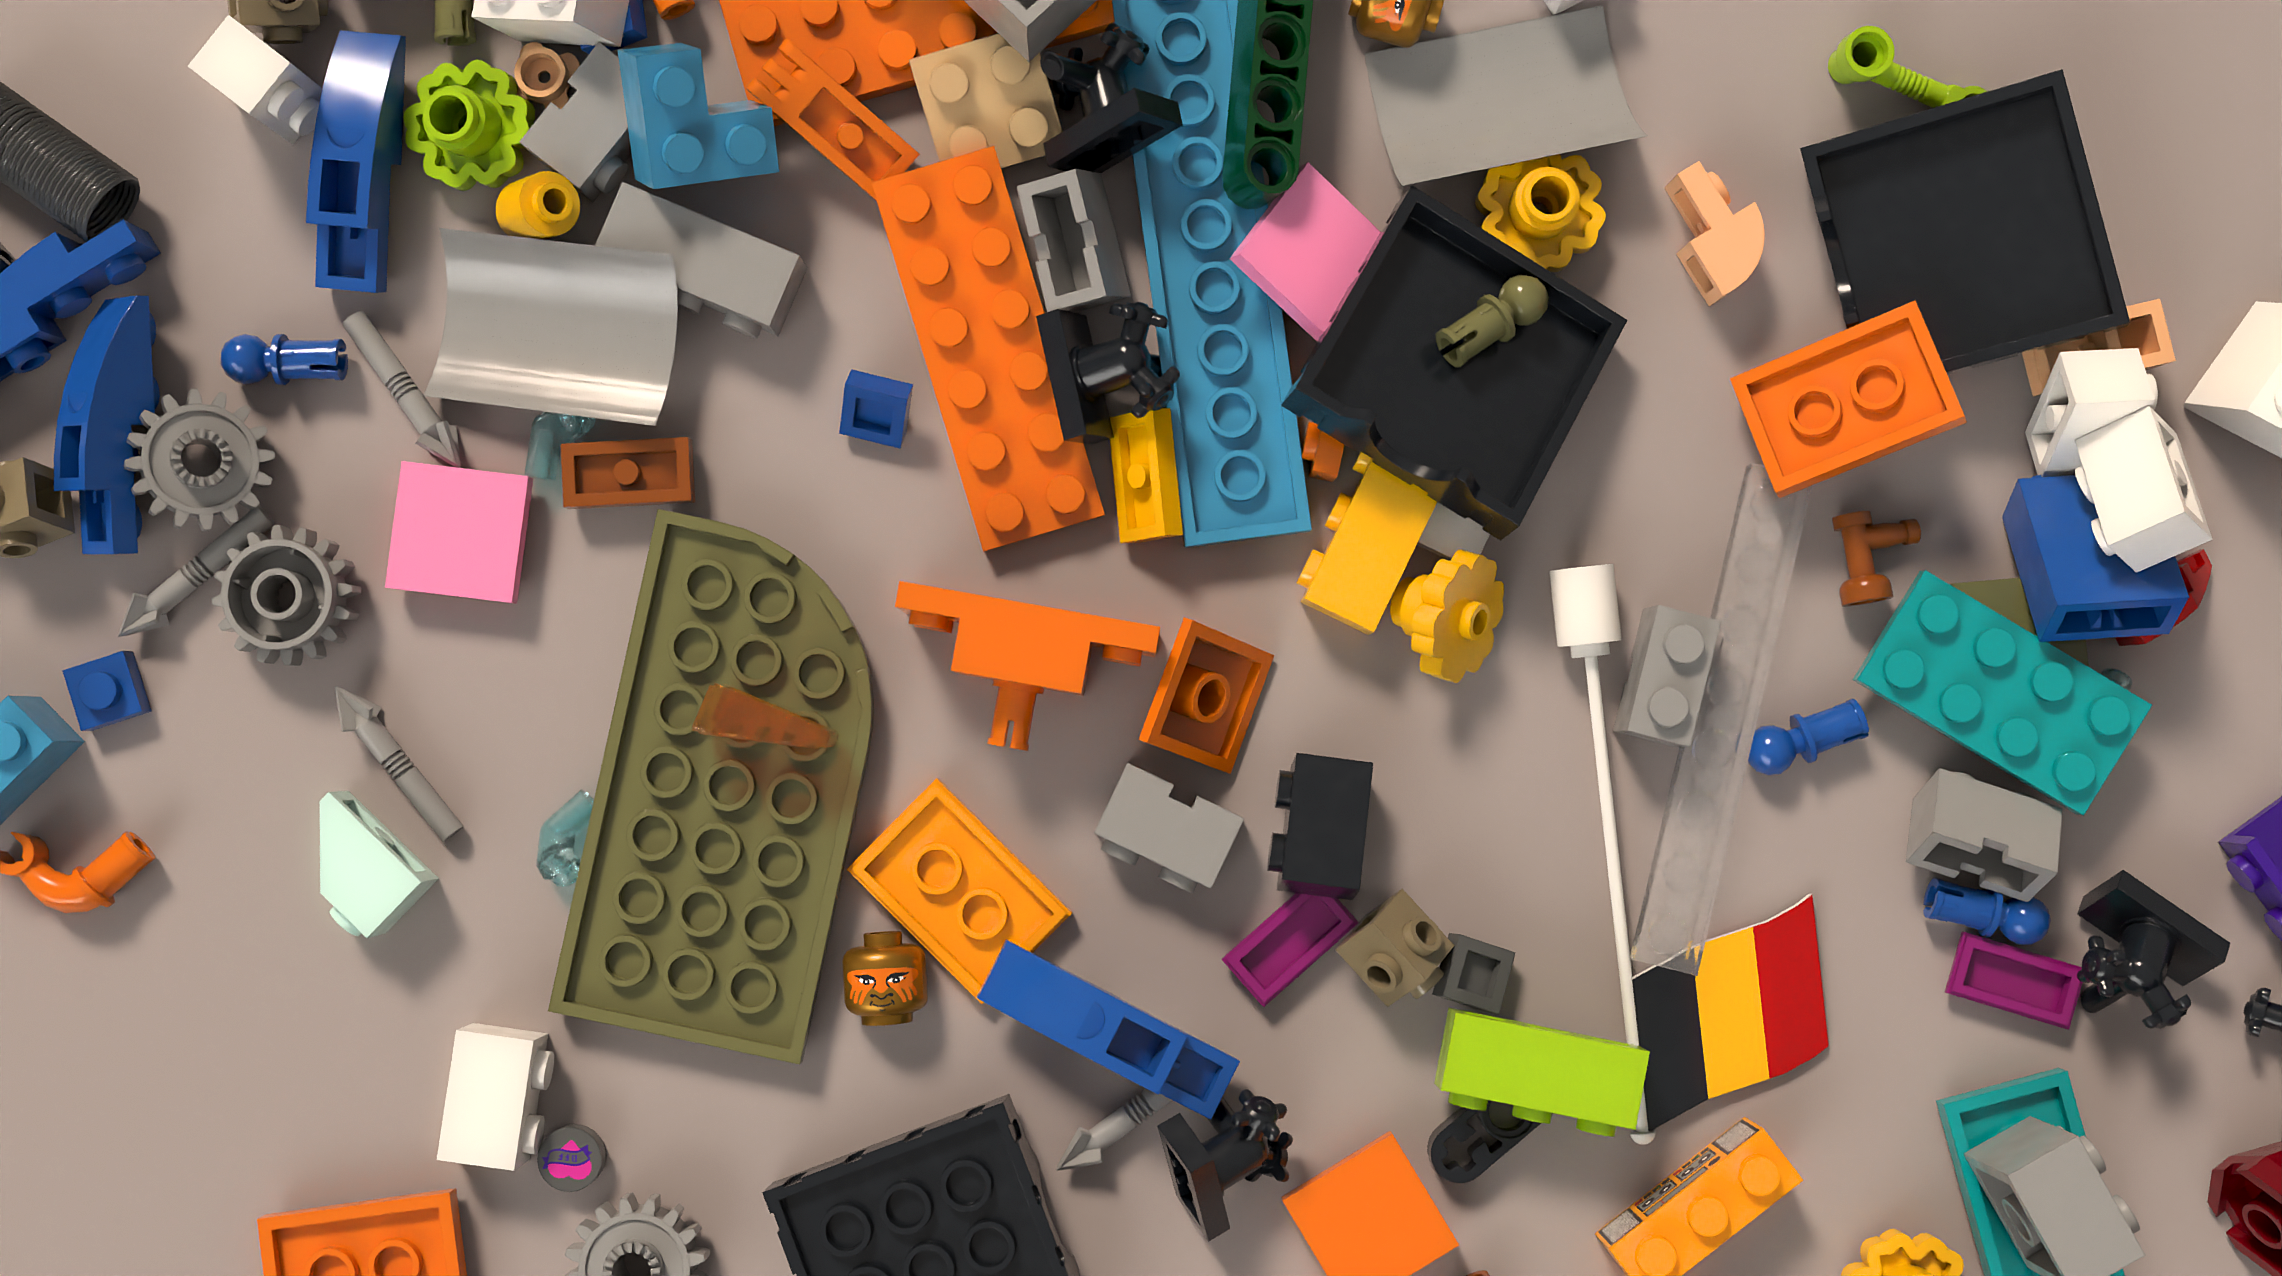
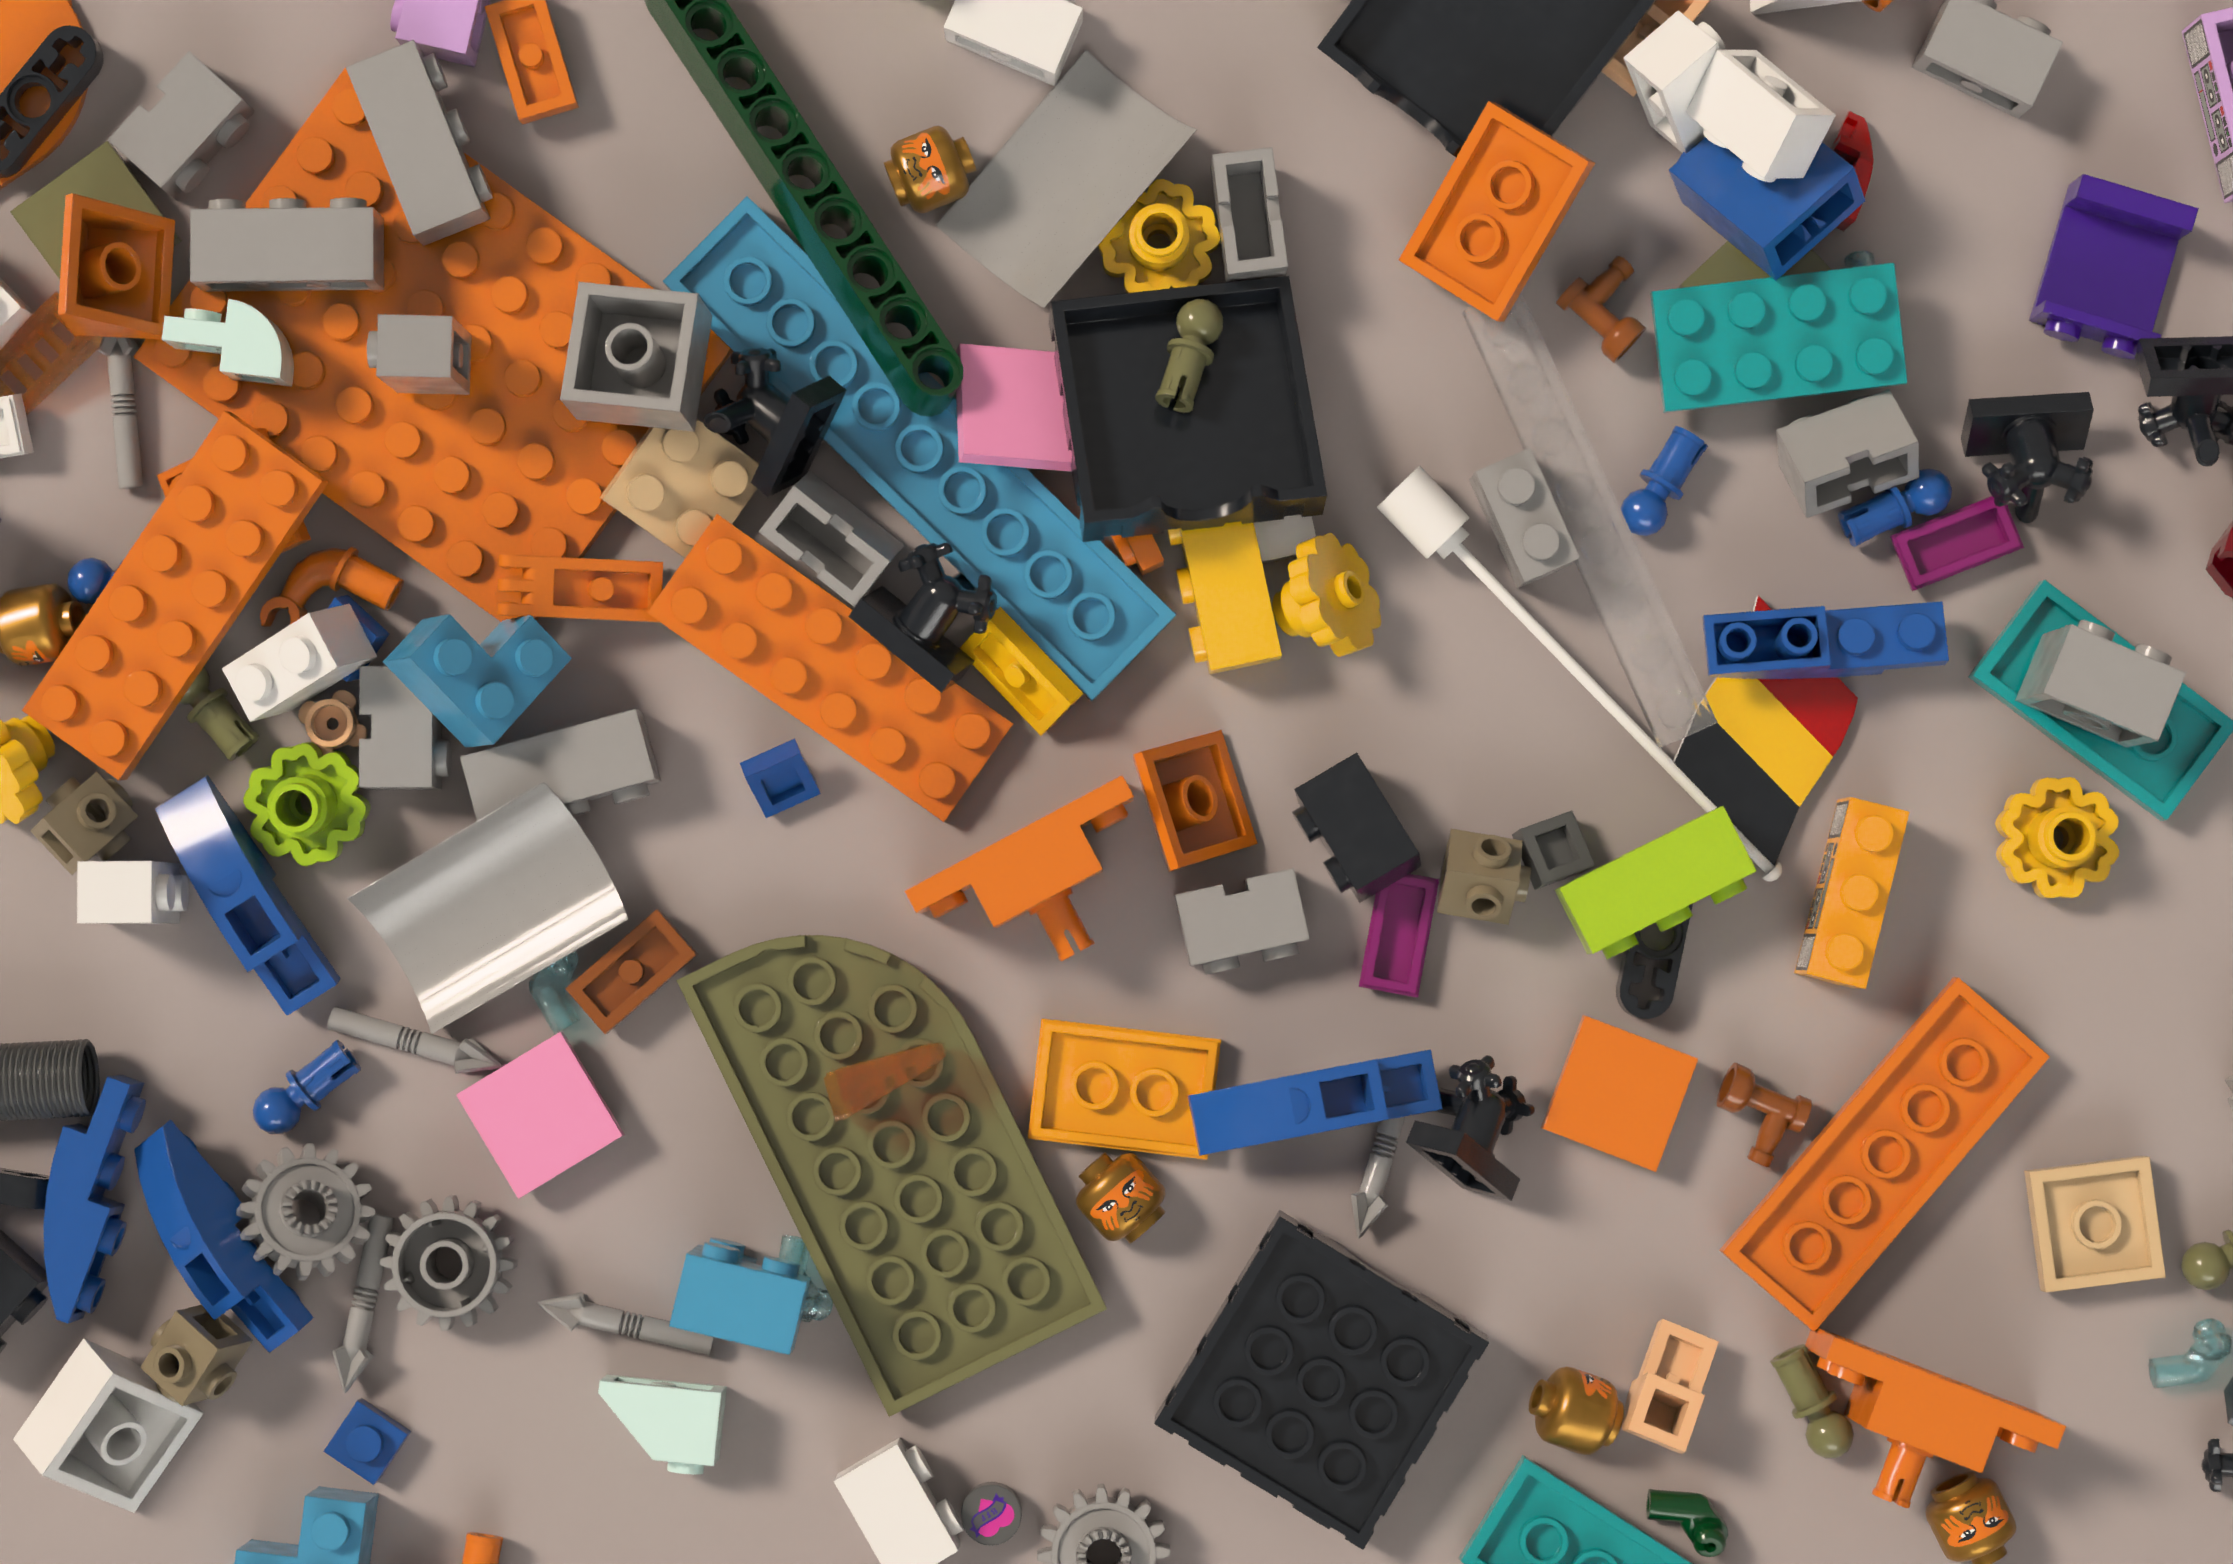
camera: 40 degrees left, 0 degrees up
yellow brick [496,171,580,240] -> none
light nougat brick [1664,161,1765,307] -> none
none -> dark azure brick [669,1237,811,1355]
none -> light grey brick [1210,147,1288,283]
none -> blue slope [1702,601,1949,679]

